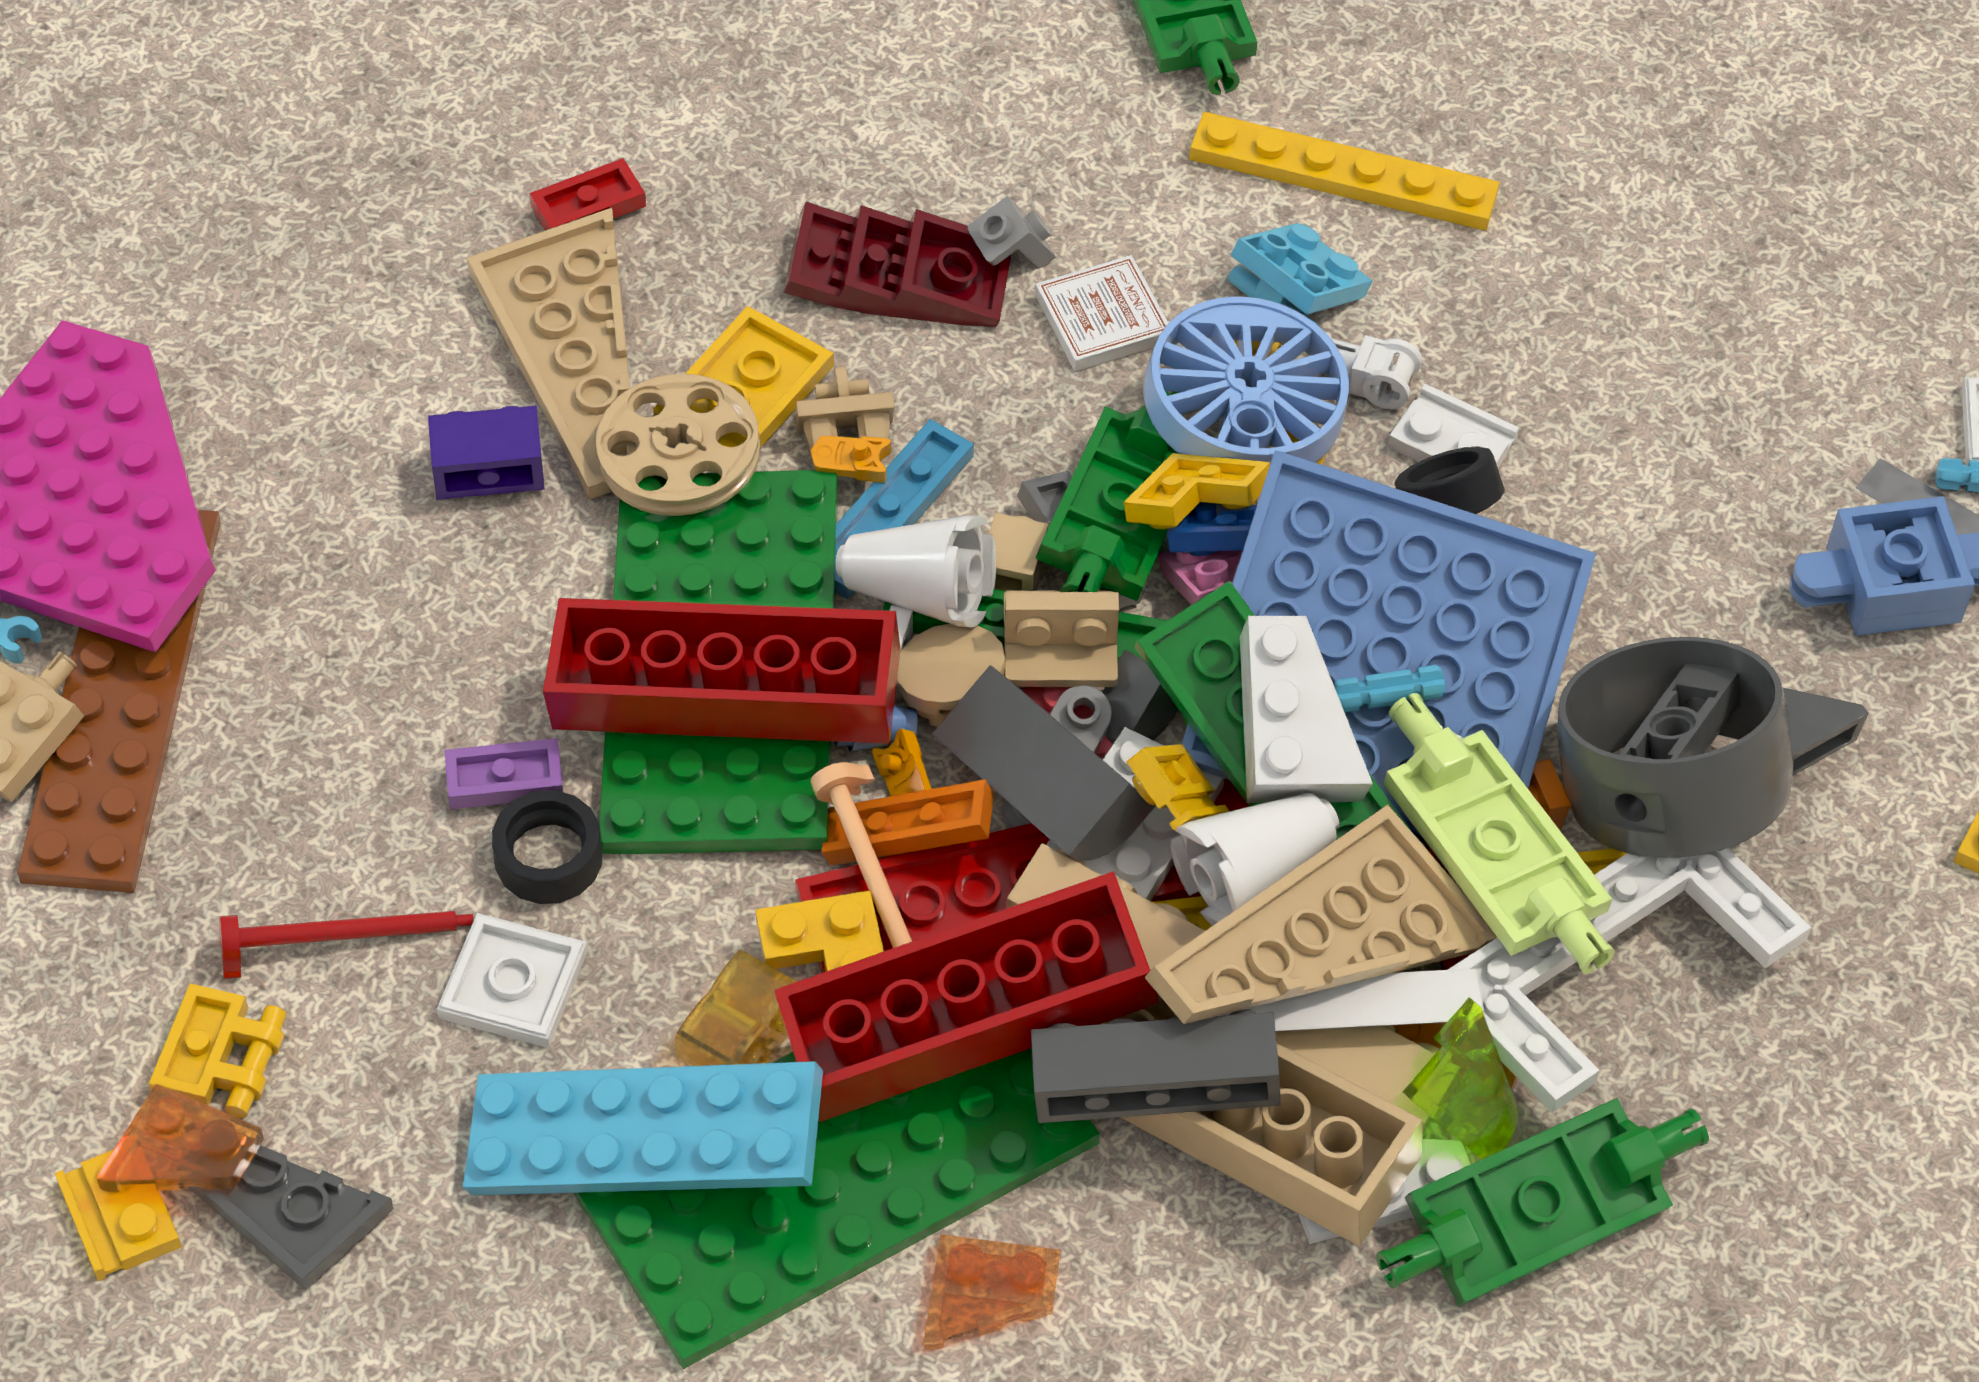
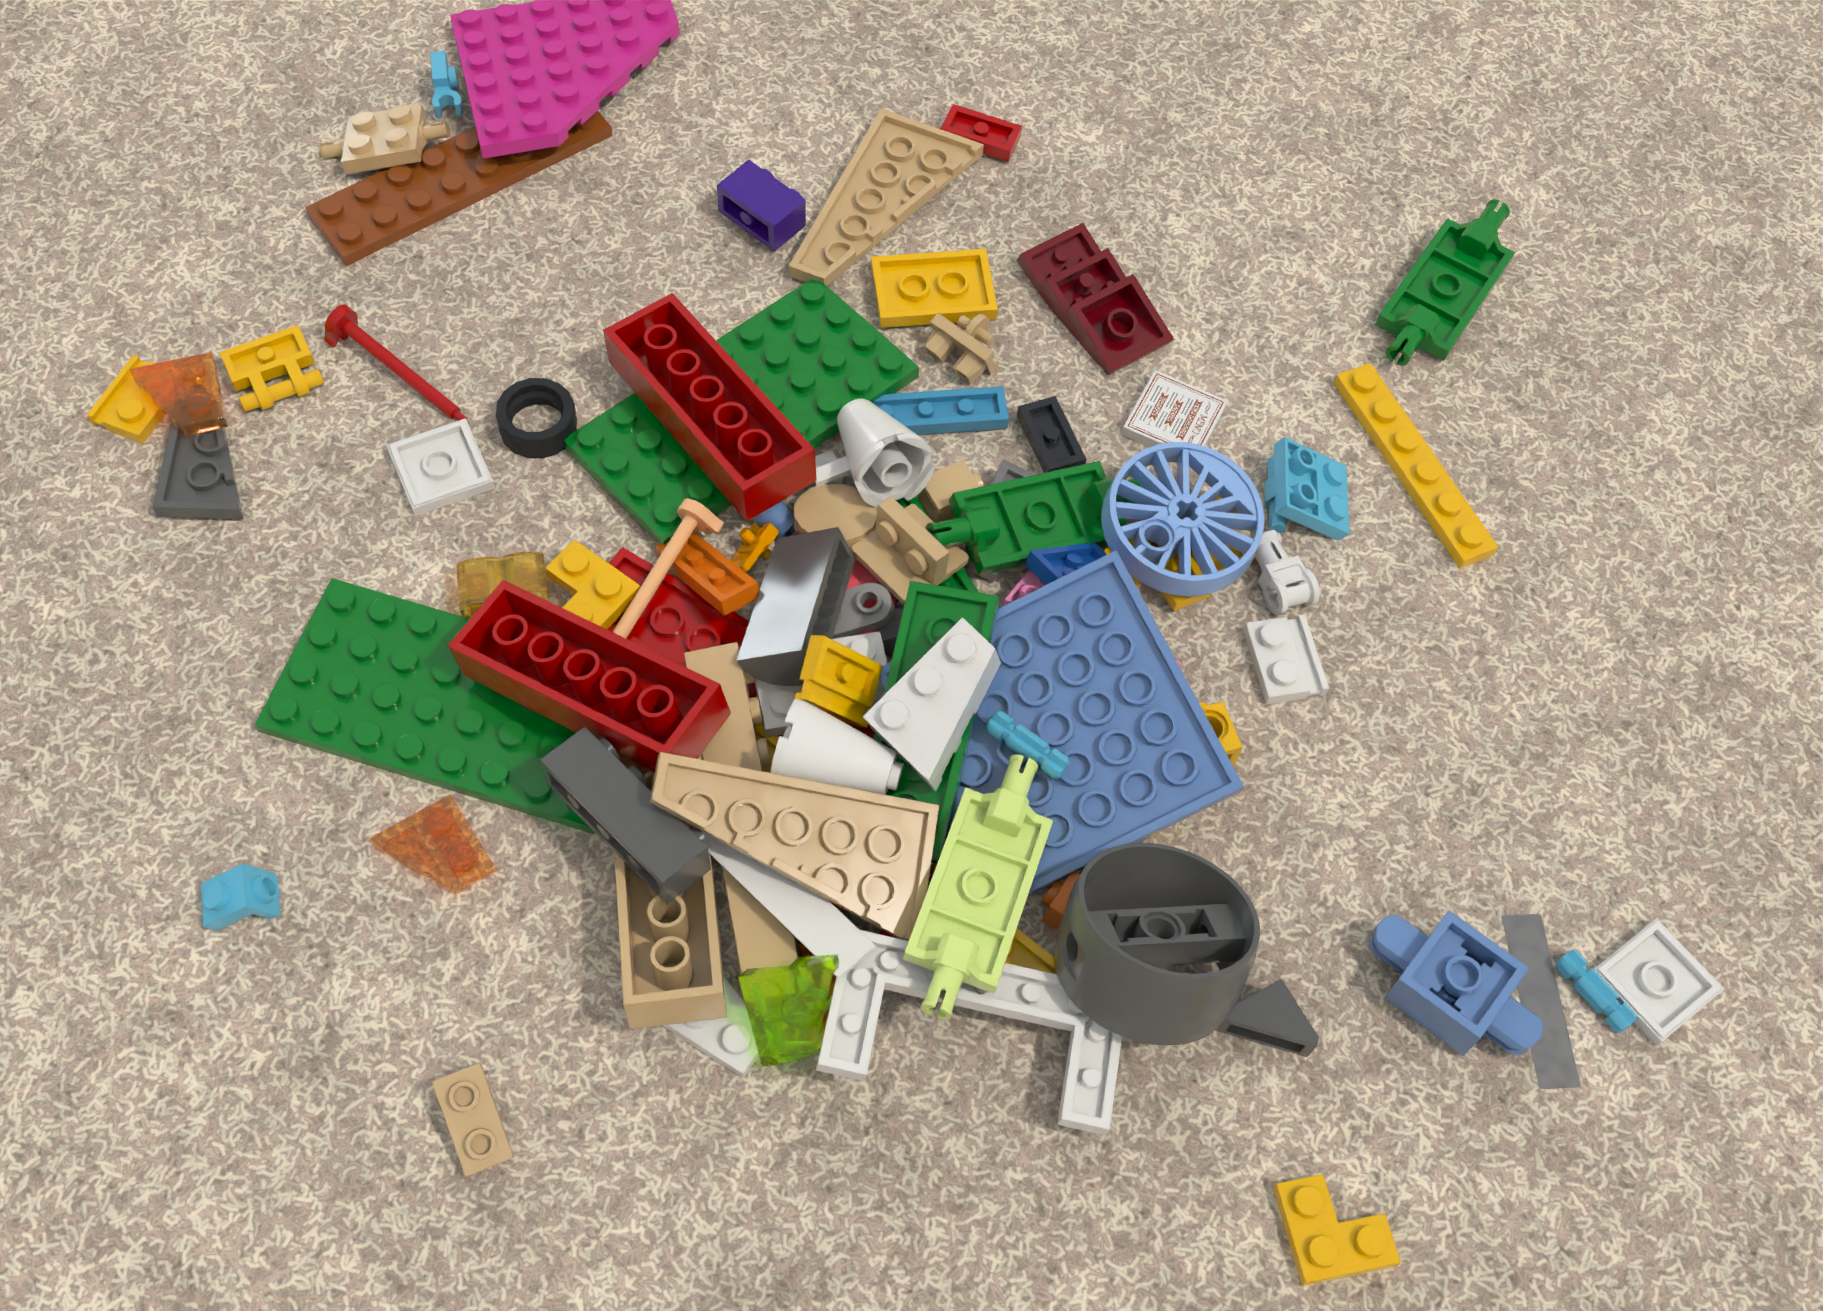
camera: 45 degrees right, 5 degrees up
medium lavender plate [444,738,563,810] -> none
medium azure plate [463,1061,823,1195] -> none
tan wedge [596,374,760,516] -> none
light orange piece [810,435,891,483] -> none
light grey bracket [968,196,1056,268] -> none
yellow plate [1124,453,1270,529] -> none
green plate [1376,1098,1709,1307] -> none
black tyre [1394,446,1505,514] -> none
none -> black plate [1017,396,1086,473]

